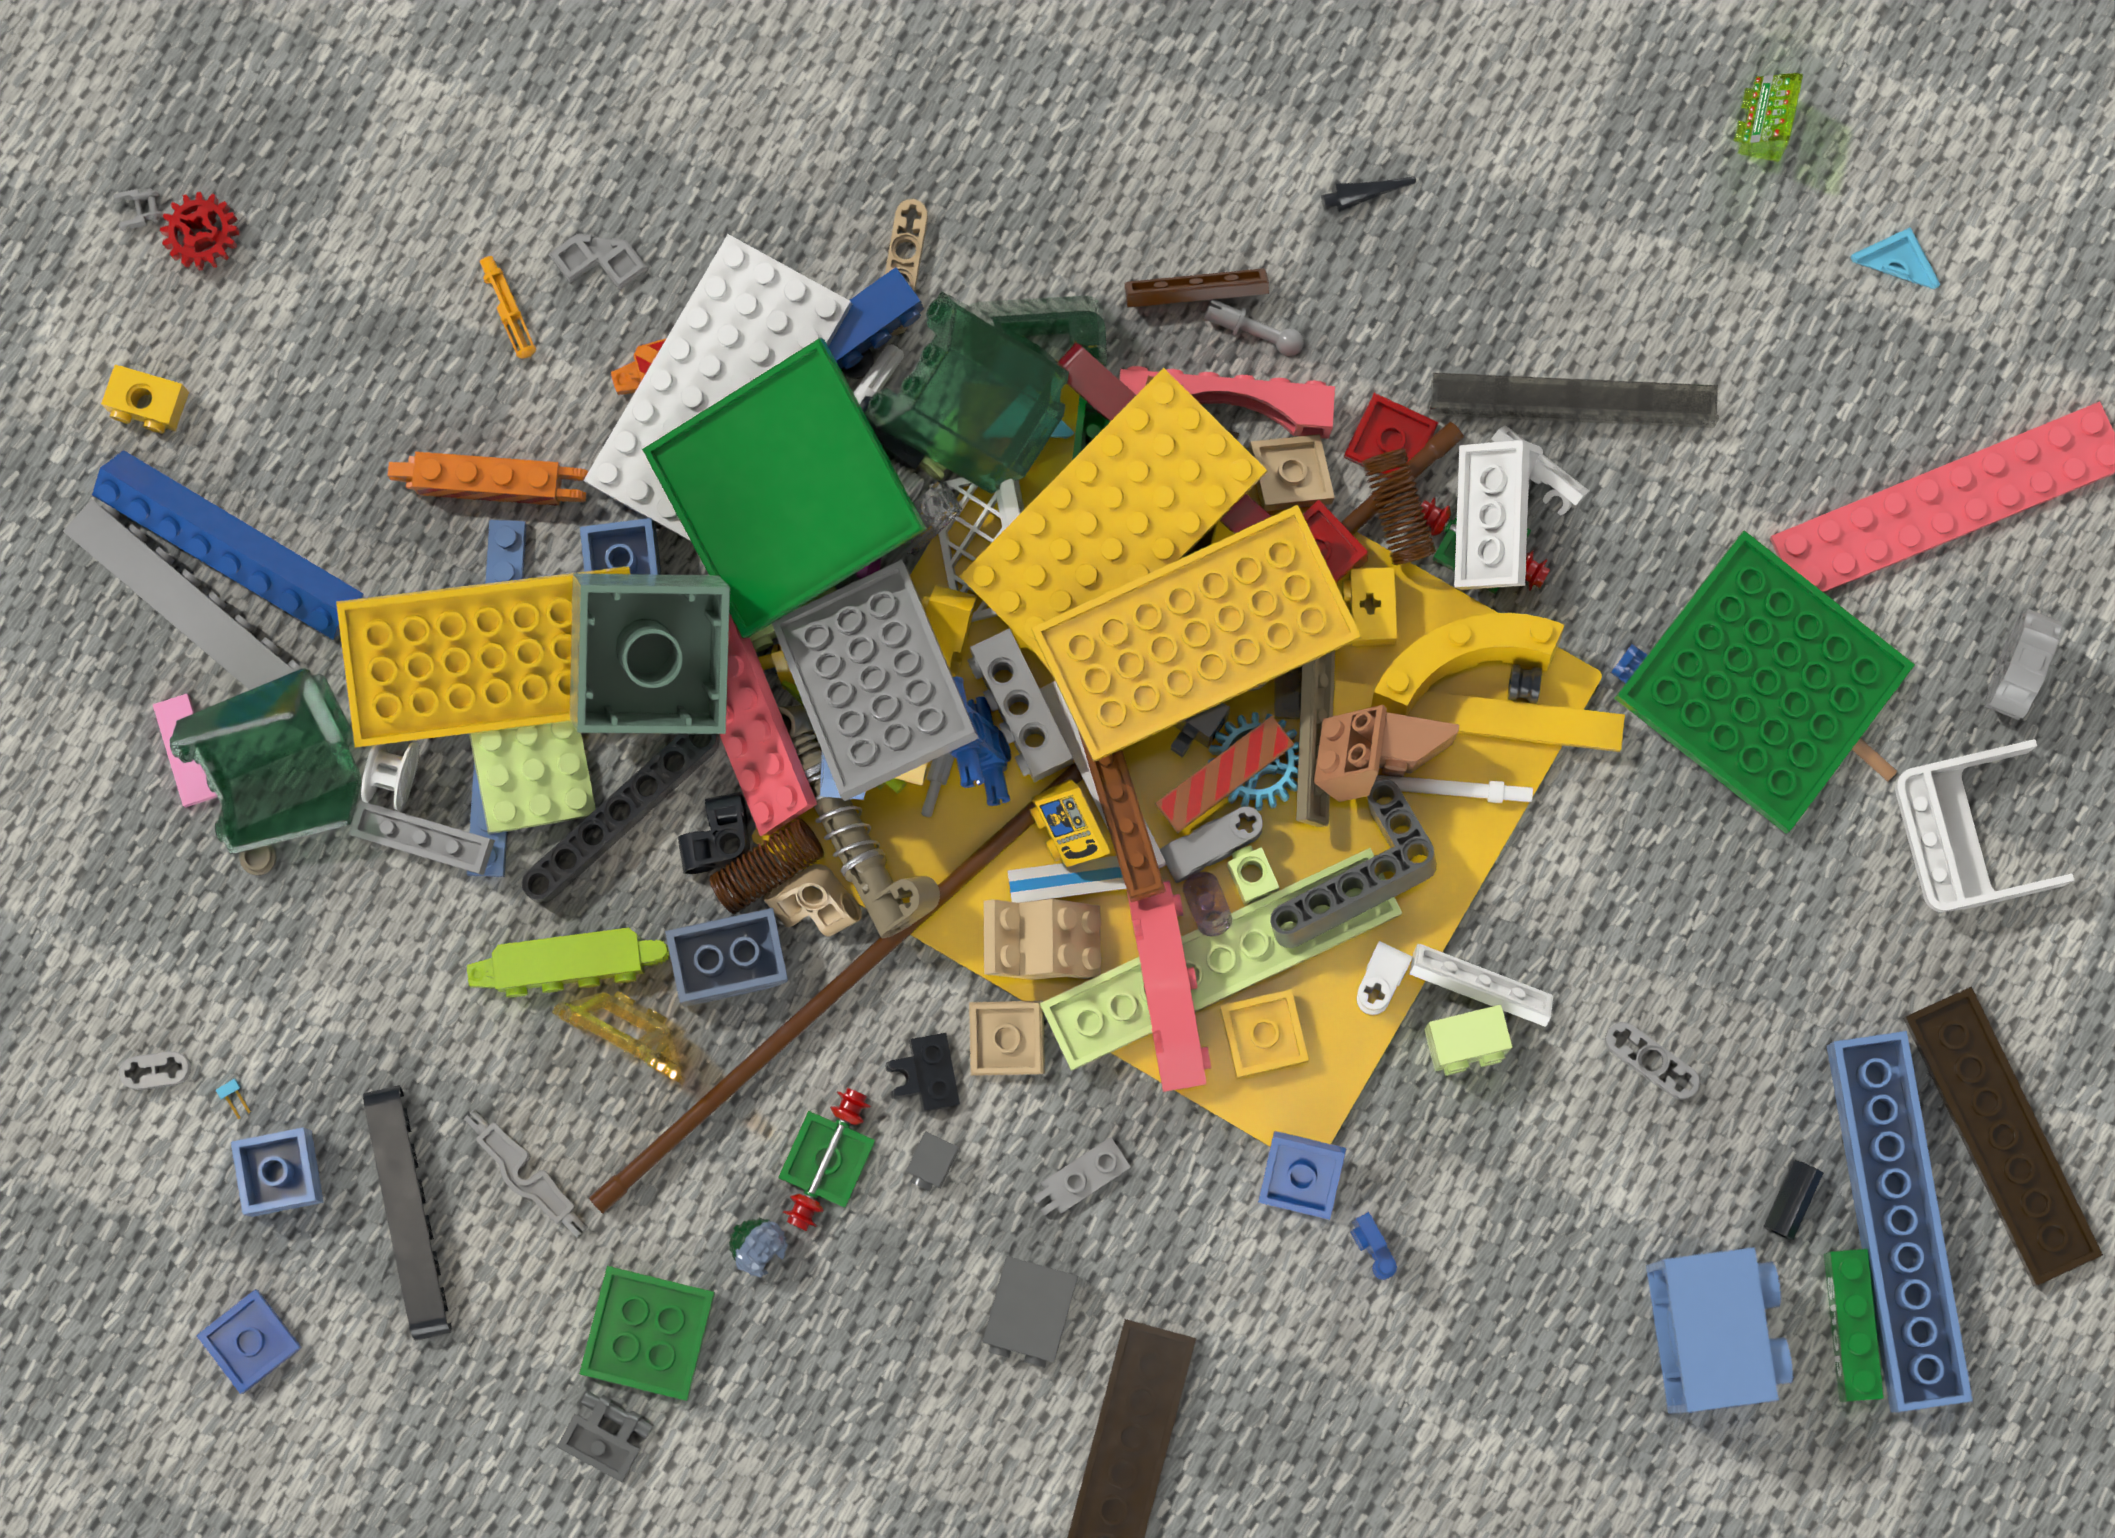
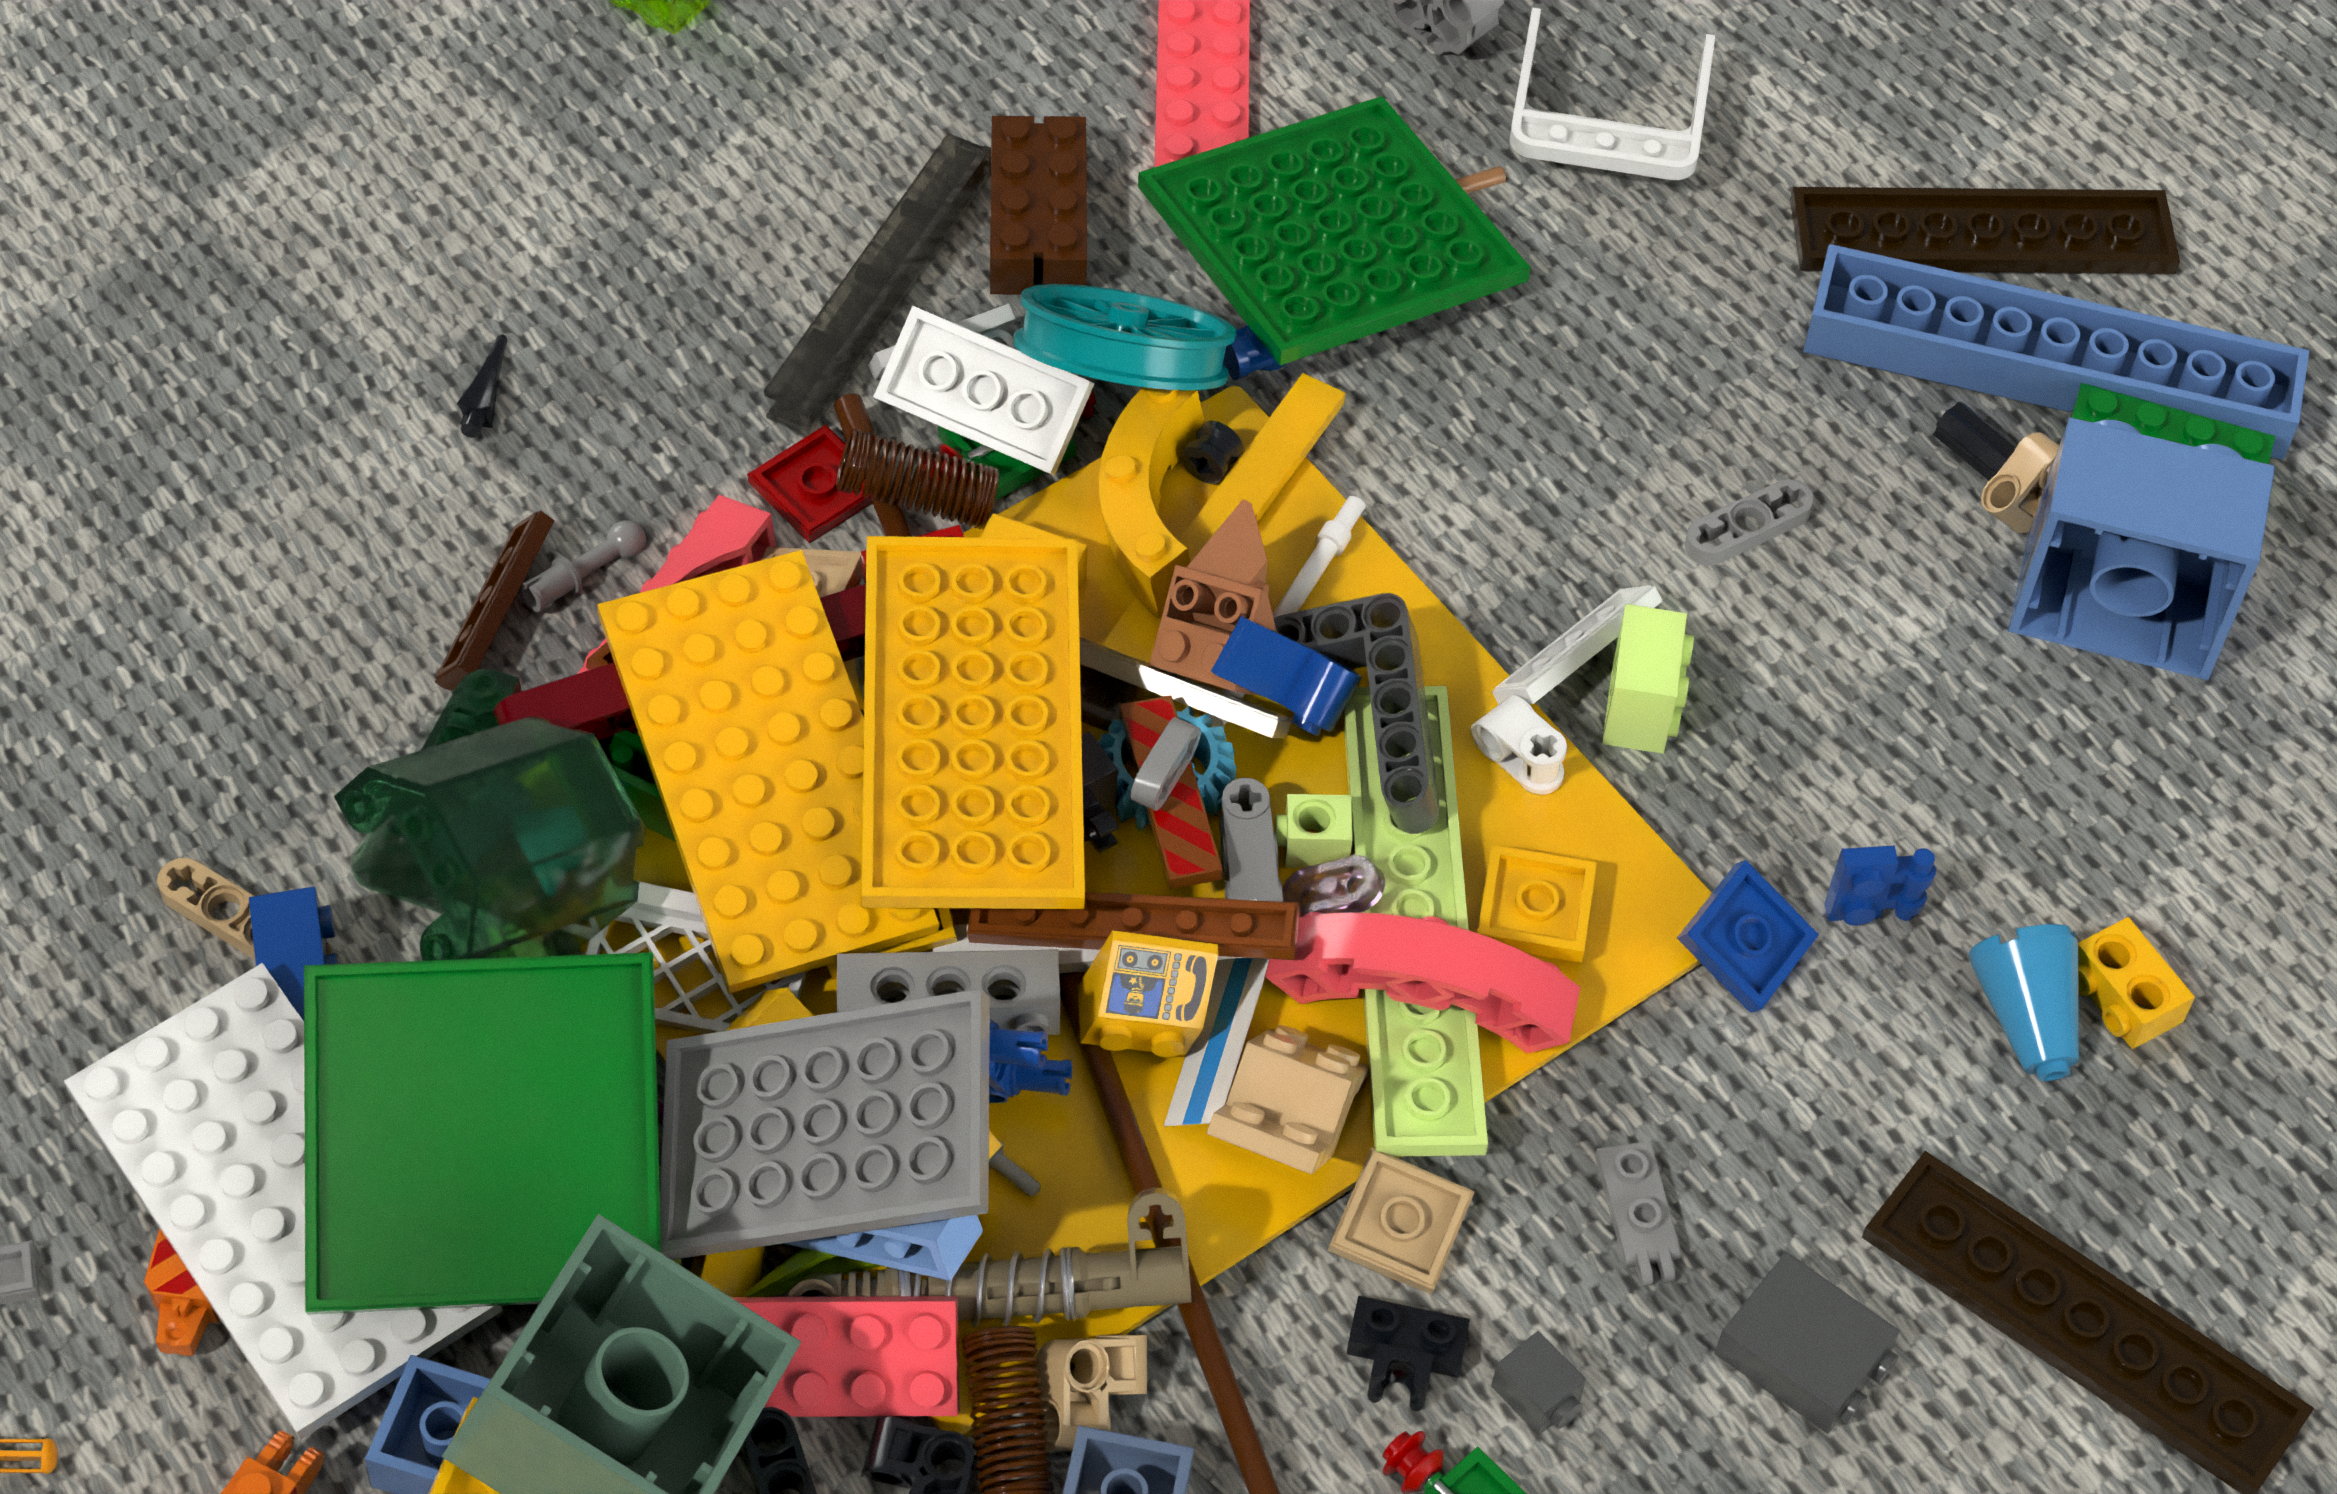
camera: 75 degrees left, 25 degrees down
none -> reddish brown piece [990,116,1087,295]
none -> teal wheel [1013,284,1237,390]
none -> light grey beam [1130,717,1201,811]
none -> blue door [1211,616,1363,736]
none -> dark azure cone [1969,924,2079,1081]
none -> tan piece [1981,432,2059,533]
none -> yellow brick [2078,917,2195,1050]

